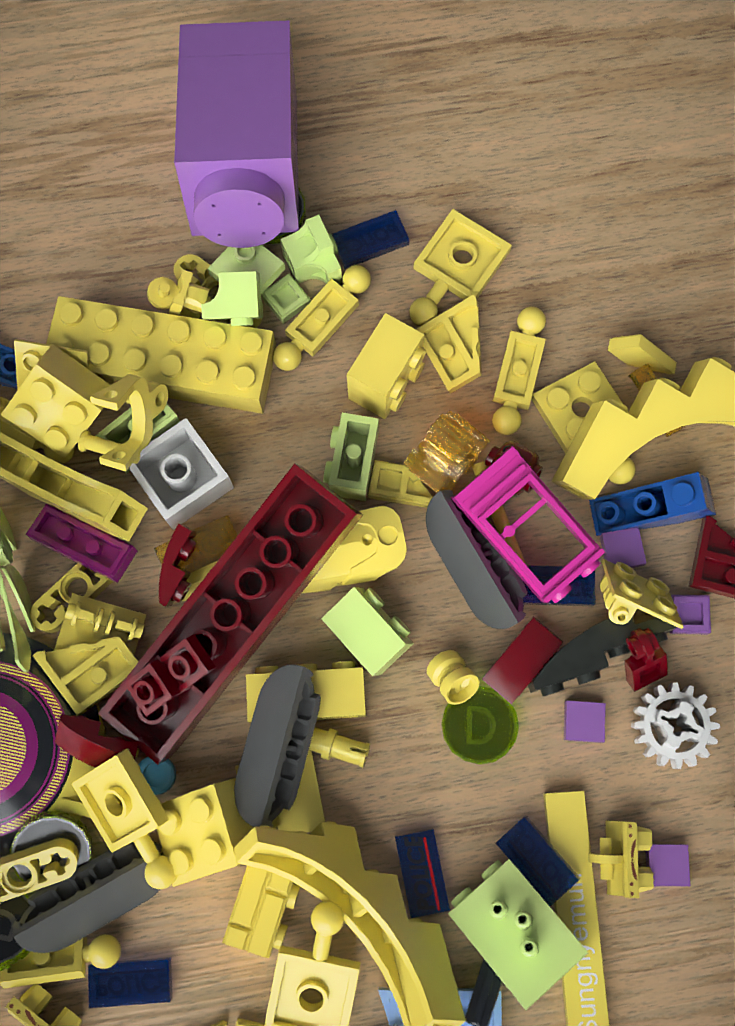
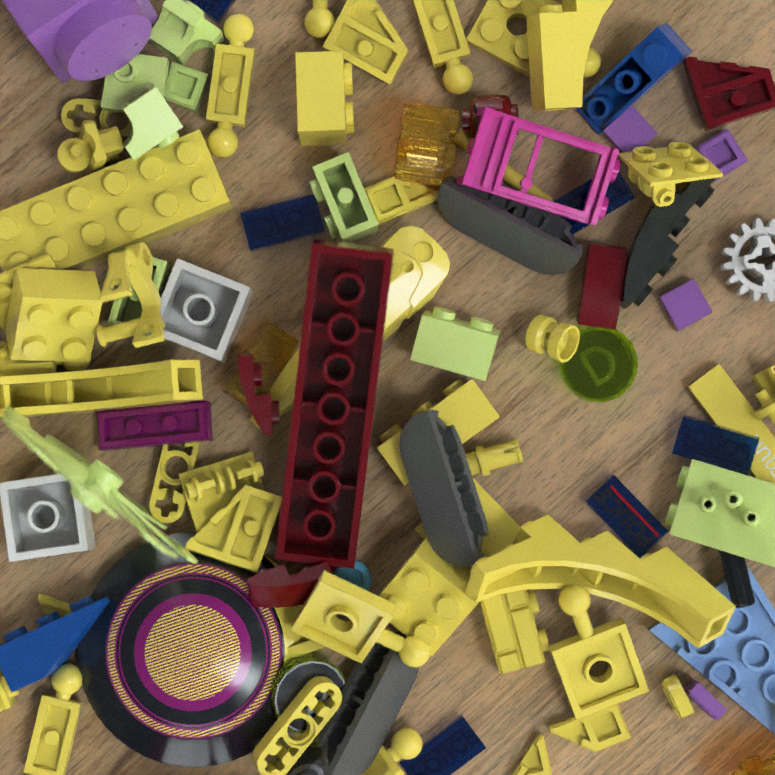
camera: 35 degrees left, 10 degrees up
dark red slope [124,634,216,717] -> none
dark red plate [624,628,668,692] -> none
none -> clear blue tile [240,194,325,252]

